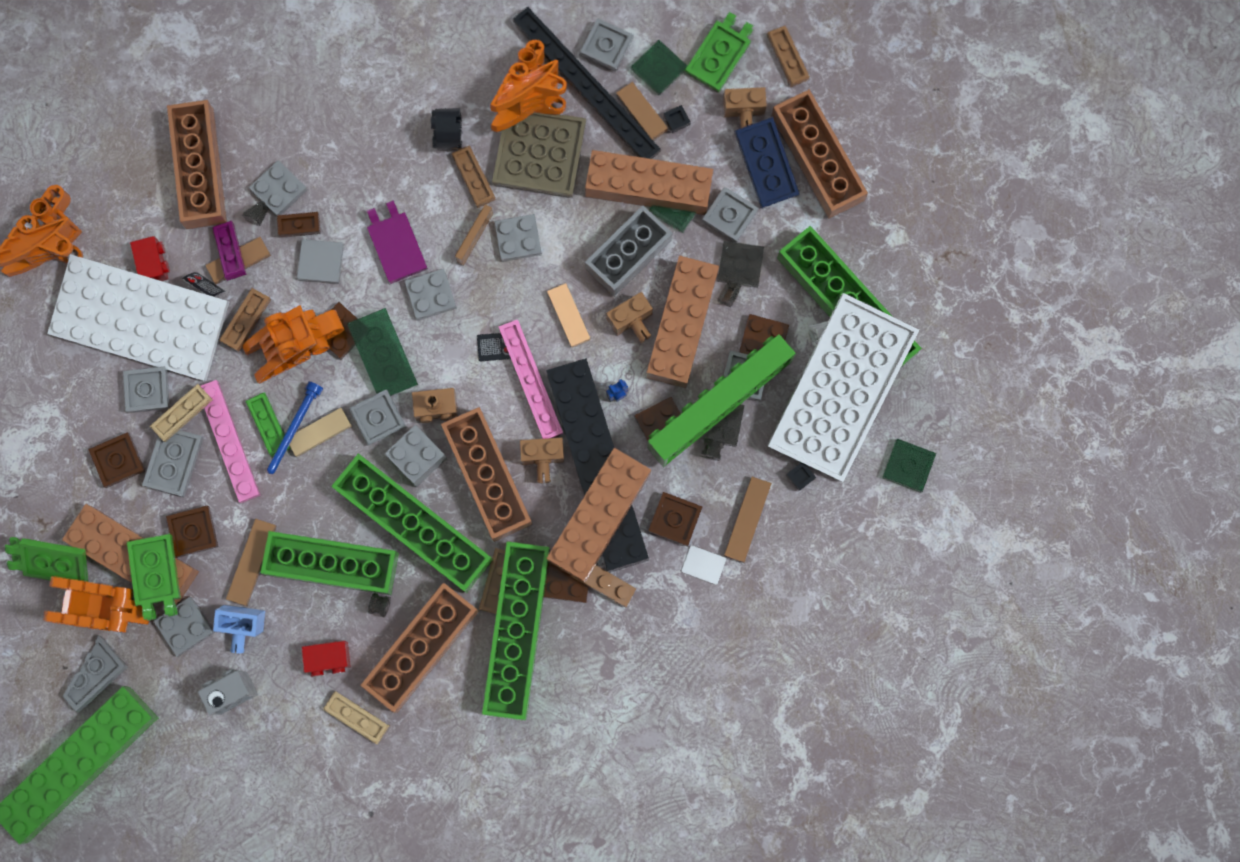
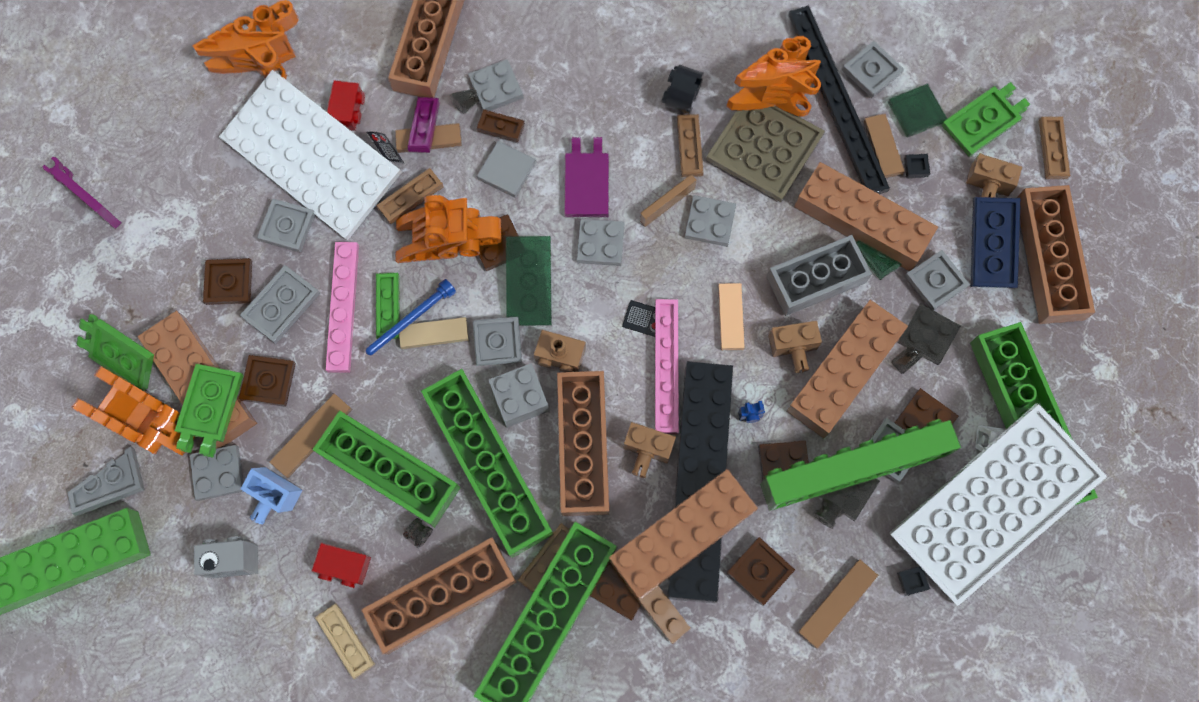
camera: 25 degrees right, 5 degrees down
tan tile [150,384,213,442] -> none
white sticker [682,546,726,585] -> none
clear green tile [882,438,937,493] -> none

